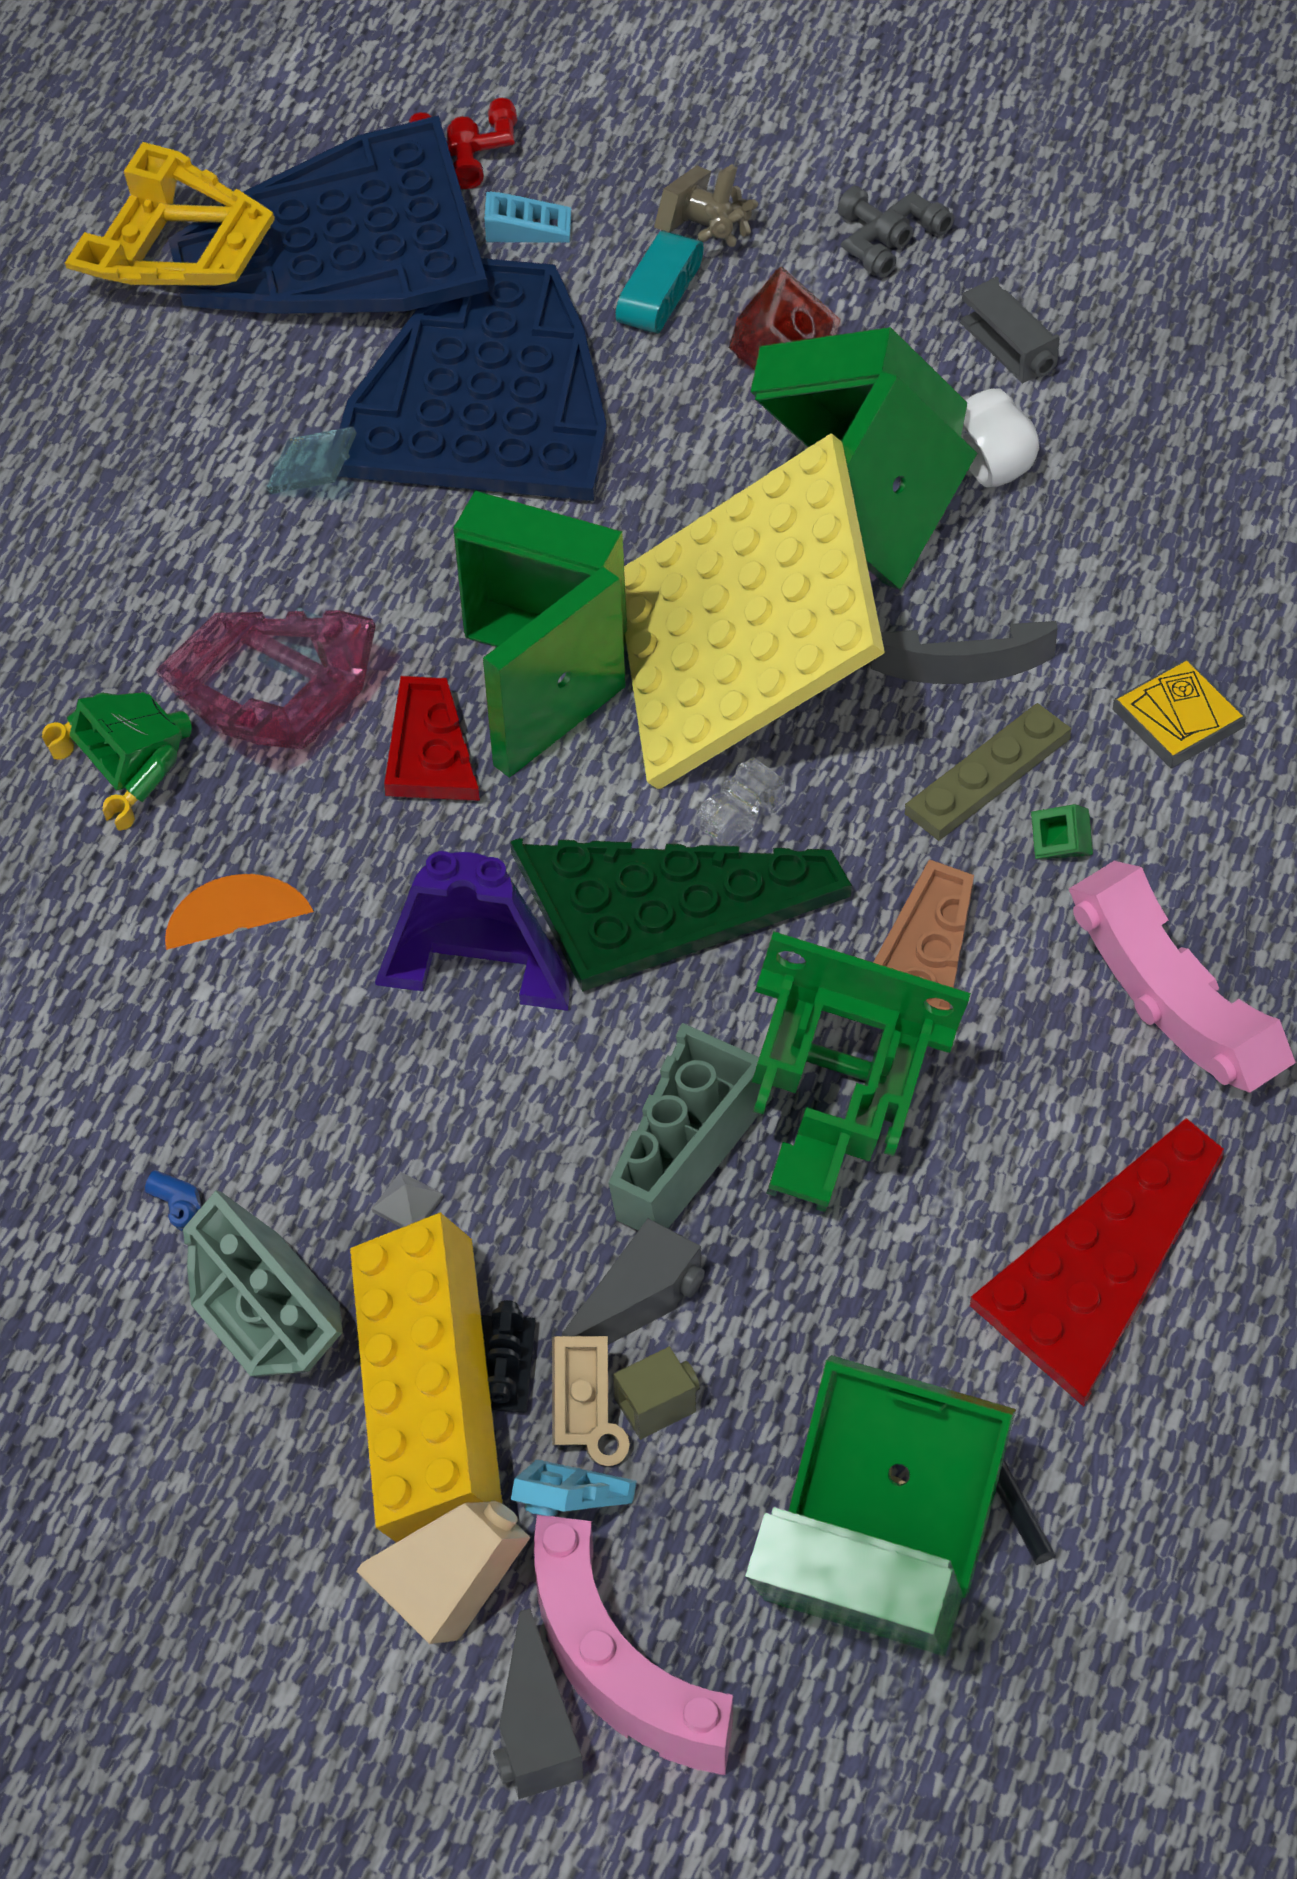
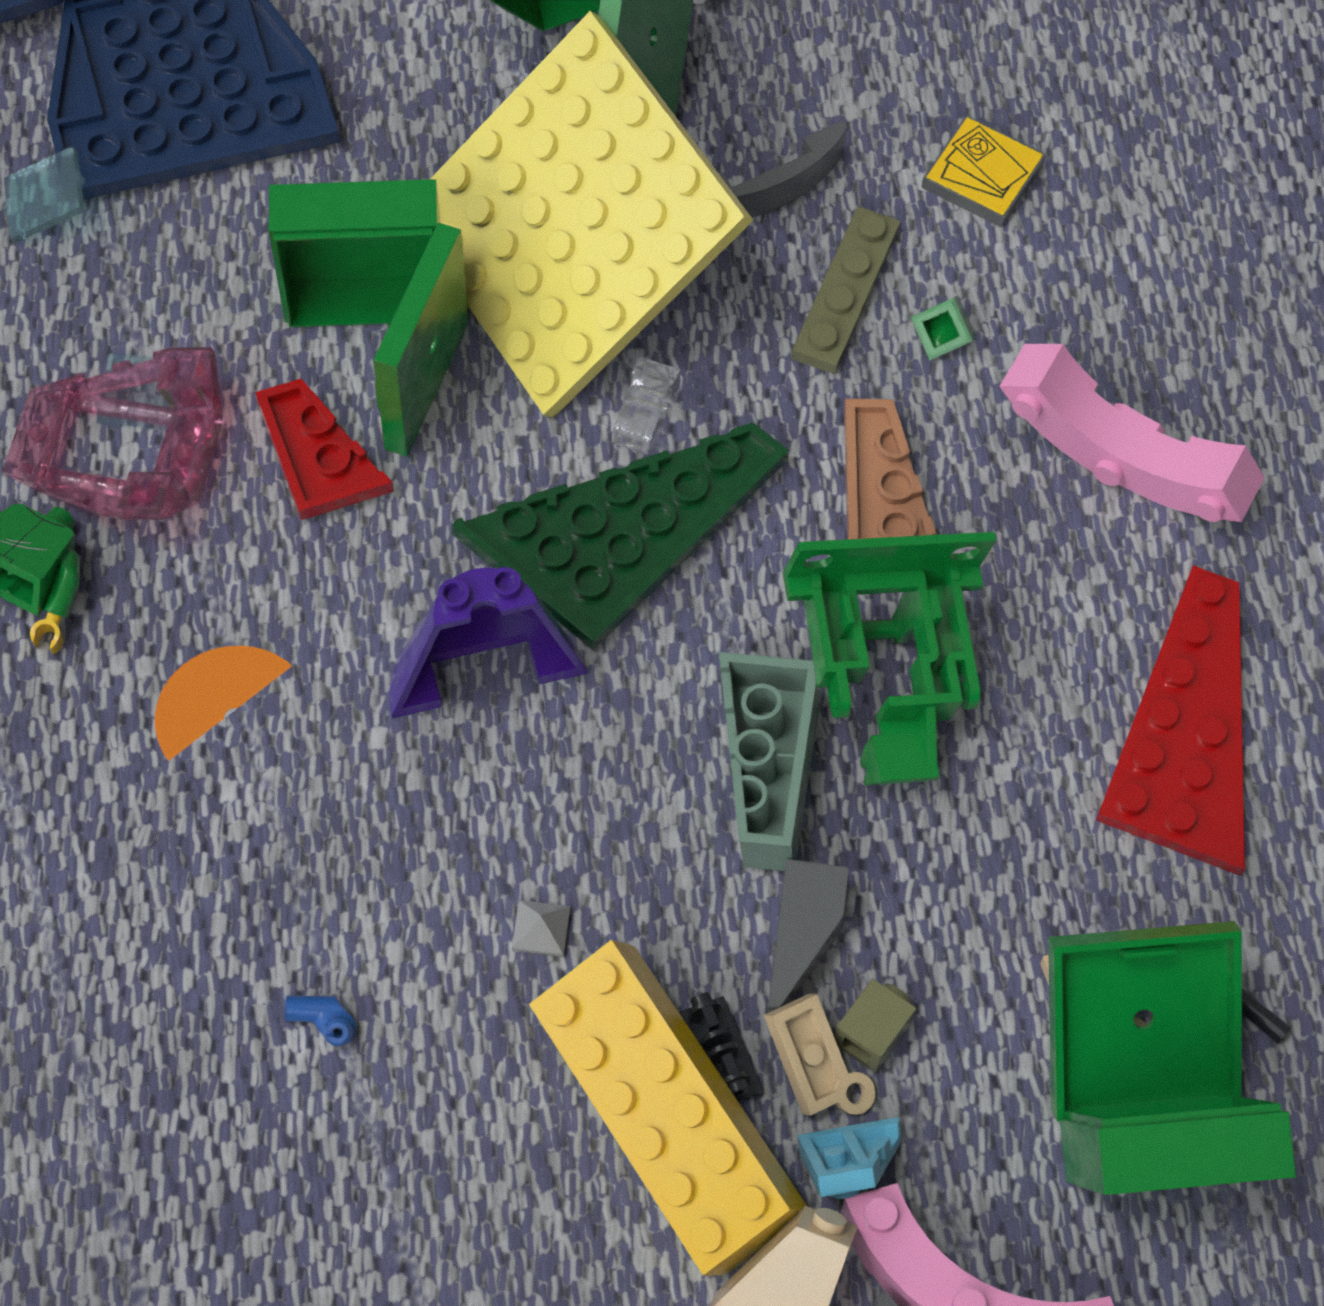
camera: 30 degrees left, 10 degrees up
sand green wedge [183,1190,342,1377] -> none

